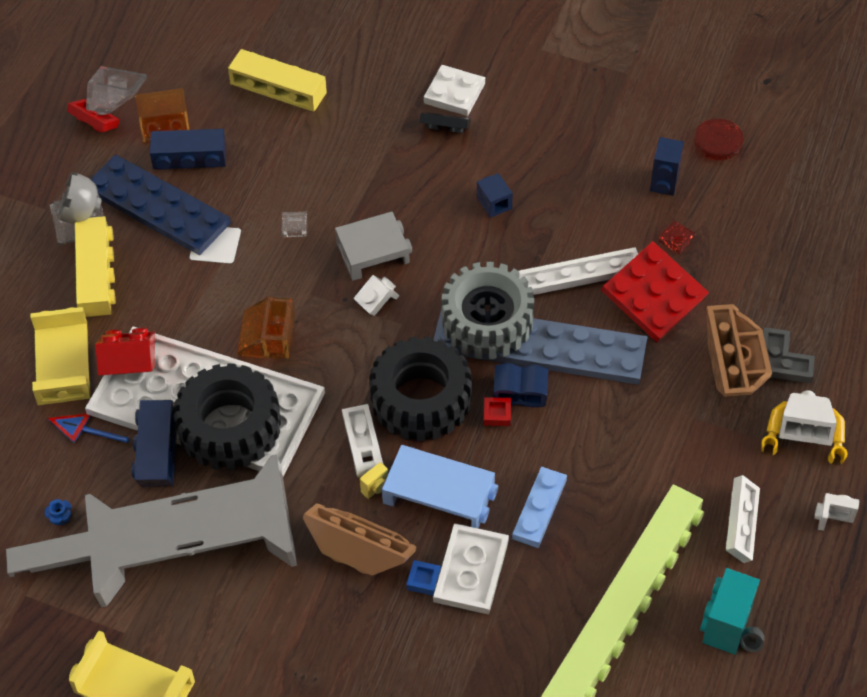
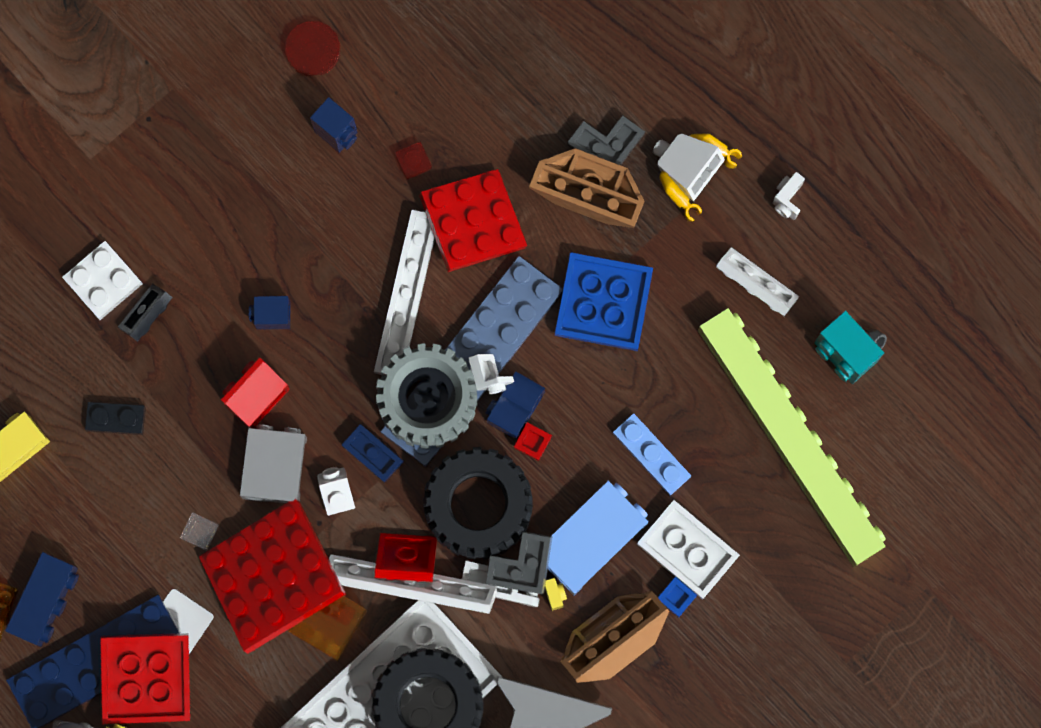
camera: 65 degrees left, 25 degrees up
none -> black plate [85,402,146,435]
none -> red plate [101,633,190,724]
none -> red plate [199,498,346,654]
none -> slope [221,358,290,429]
none -> white plate [329,555,497,614]
none -> dark blue plate [342,424,403,483]
none -> red plate [375,533,437,582]
none -> white bracket [469,354,514,394]
none -> dark grey plate [486,531,553,594]
none -> blue plate [555,252,653,351]

